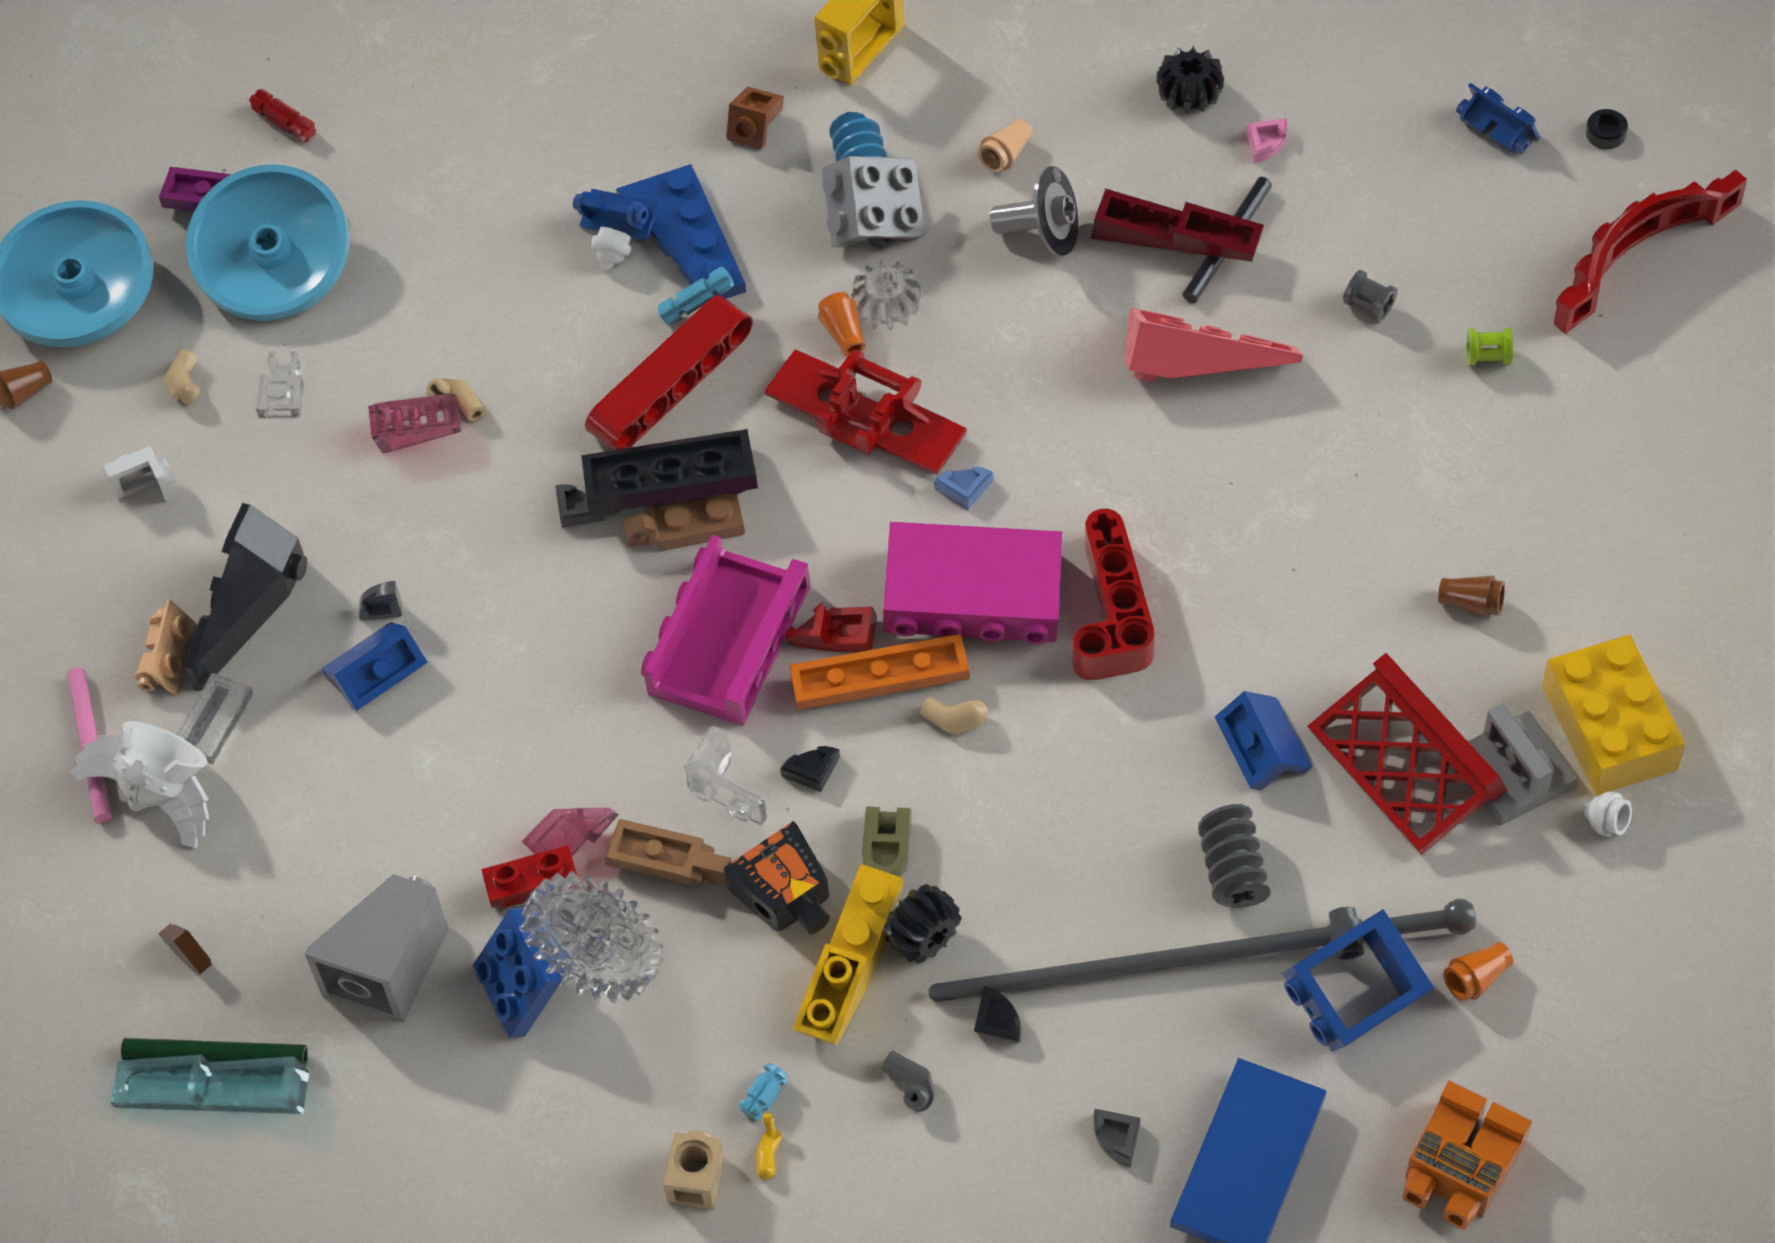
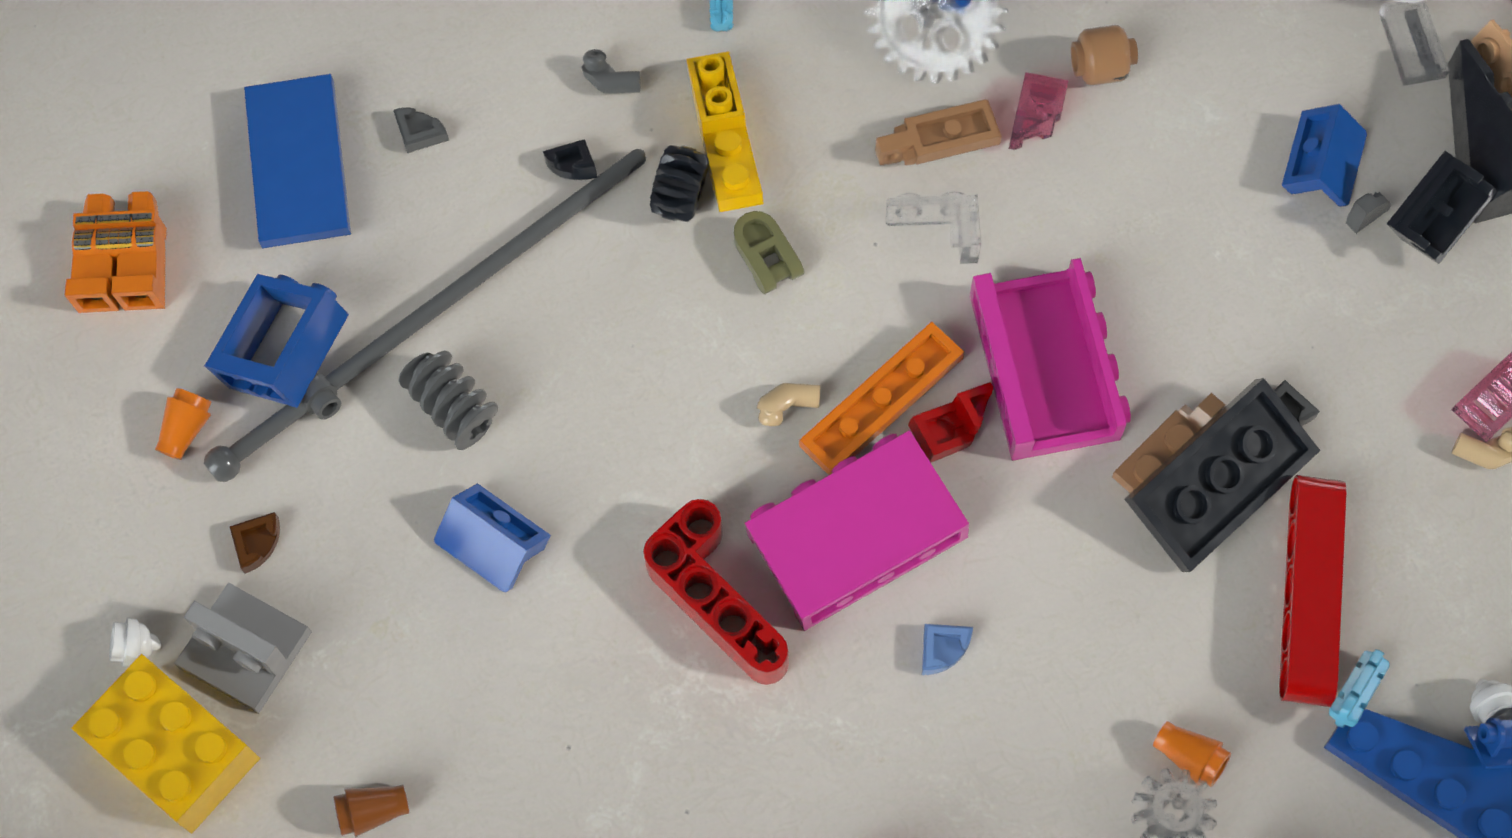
camera: 145 degrees right, 10 degrees up
red hinge [481,845,579,910] -> none
torso [724,821,830,934] -> none
red piece [765,349,967,475] -> none
black tile [780,746,840,792] -> none
red fence [1307,653,1507,855] -> none
none -> reddish brown tile [230,512,280,574]
none -> medium nougat head [1071,25,1138,86]
none -> black hinge [1386,151,1497,264]

